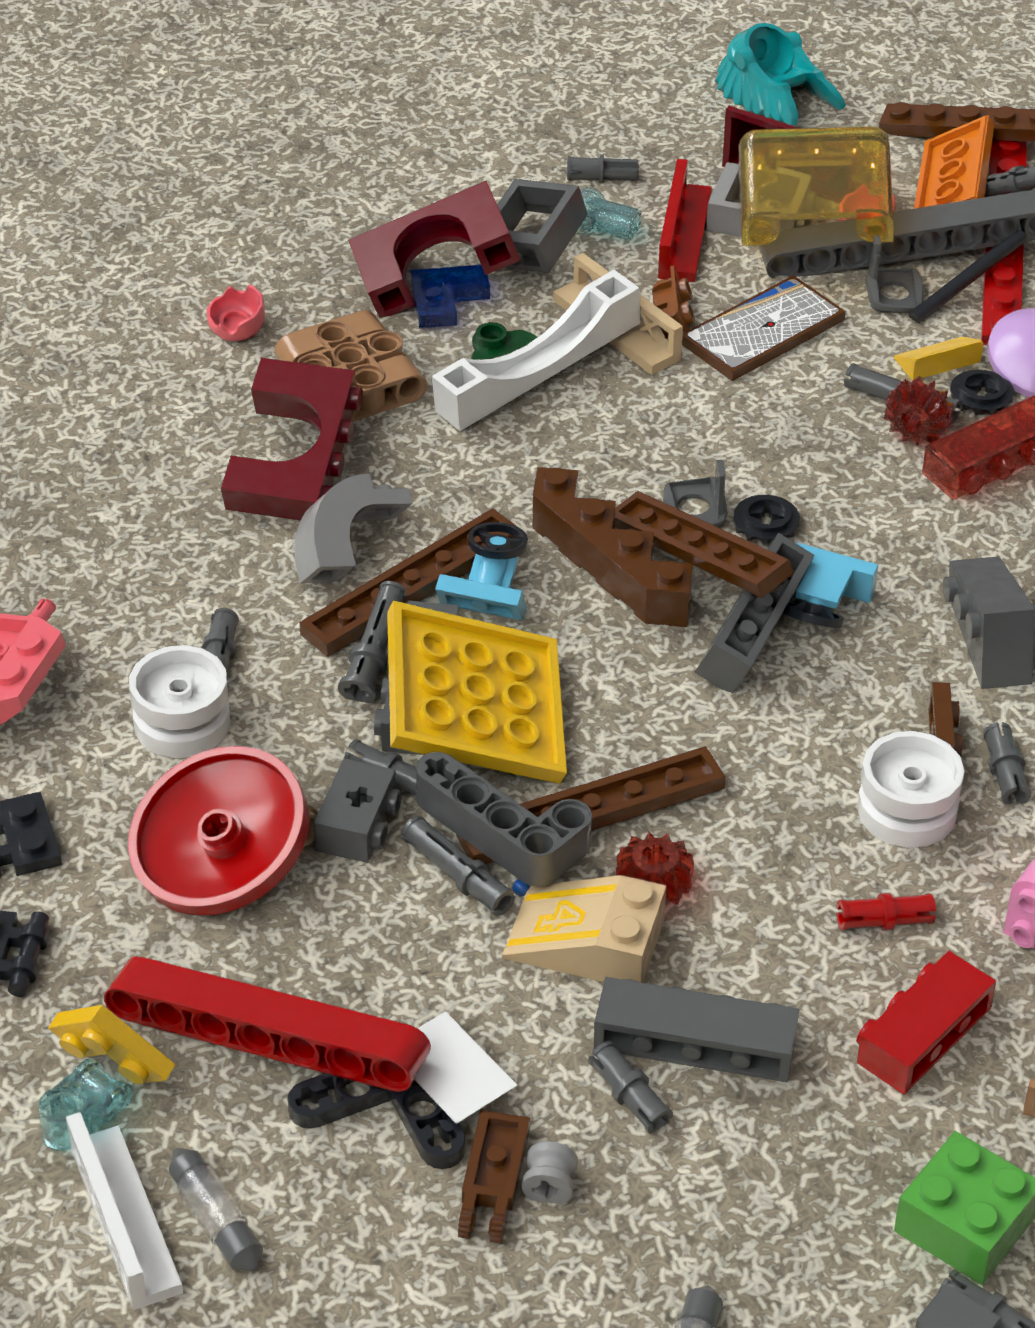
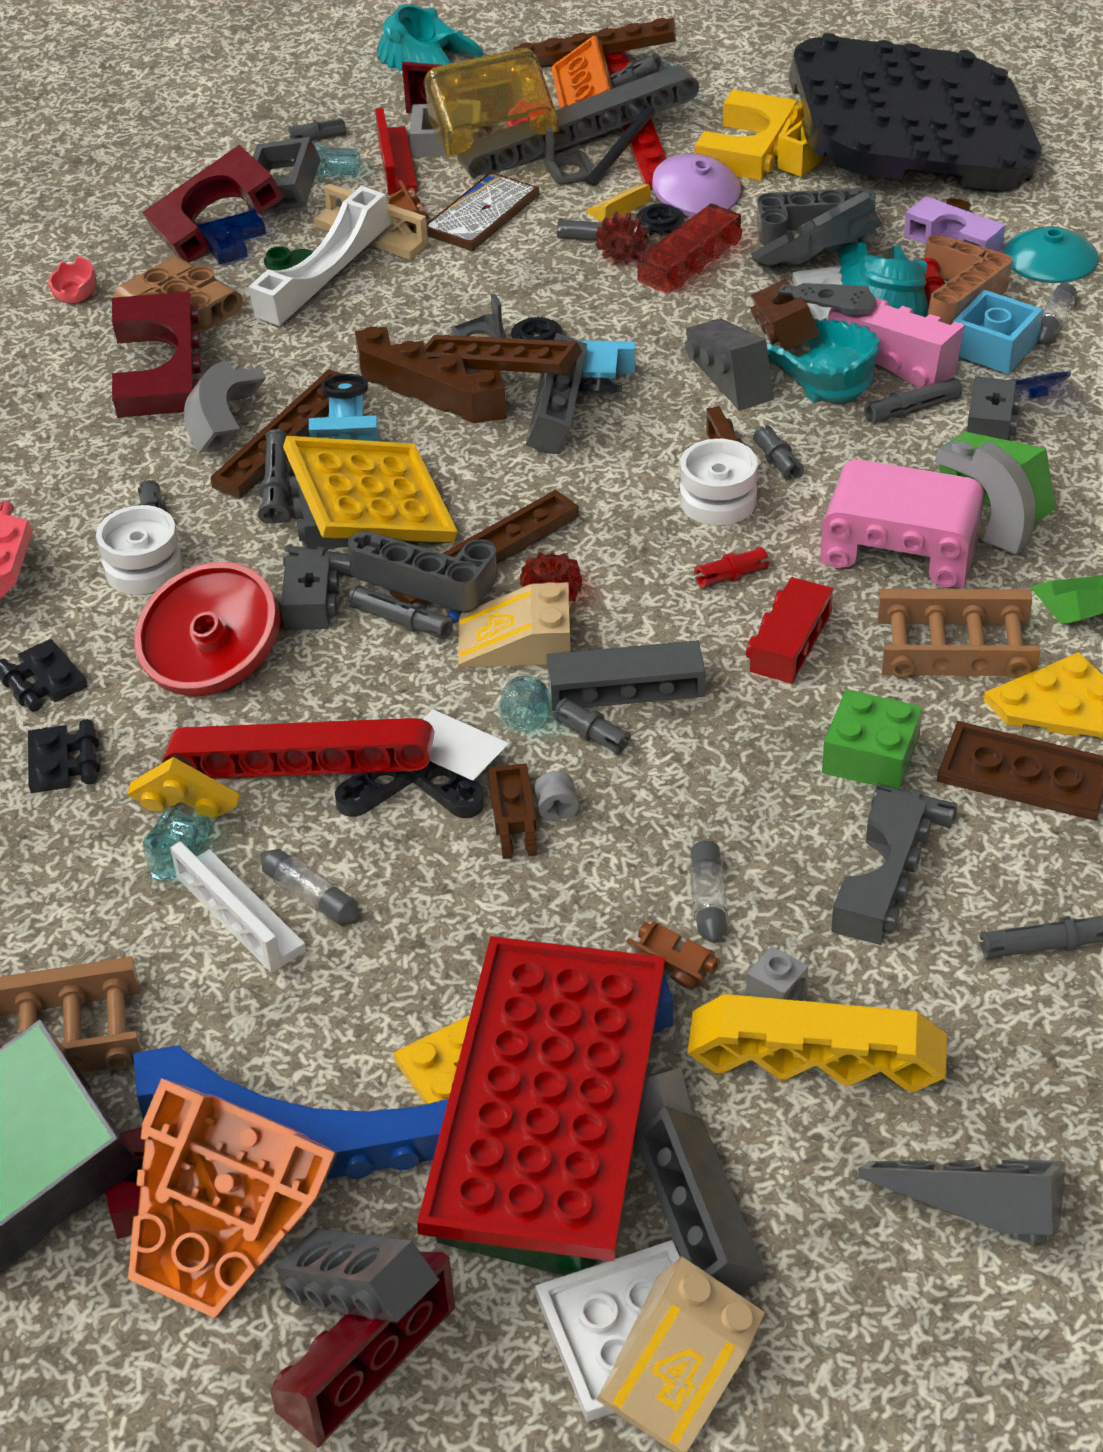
camera: 15 degrees left, 0 degrees up
none -> clear light blue head [498,675,551,732]

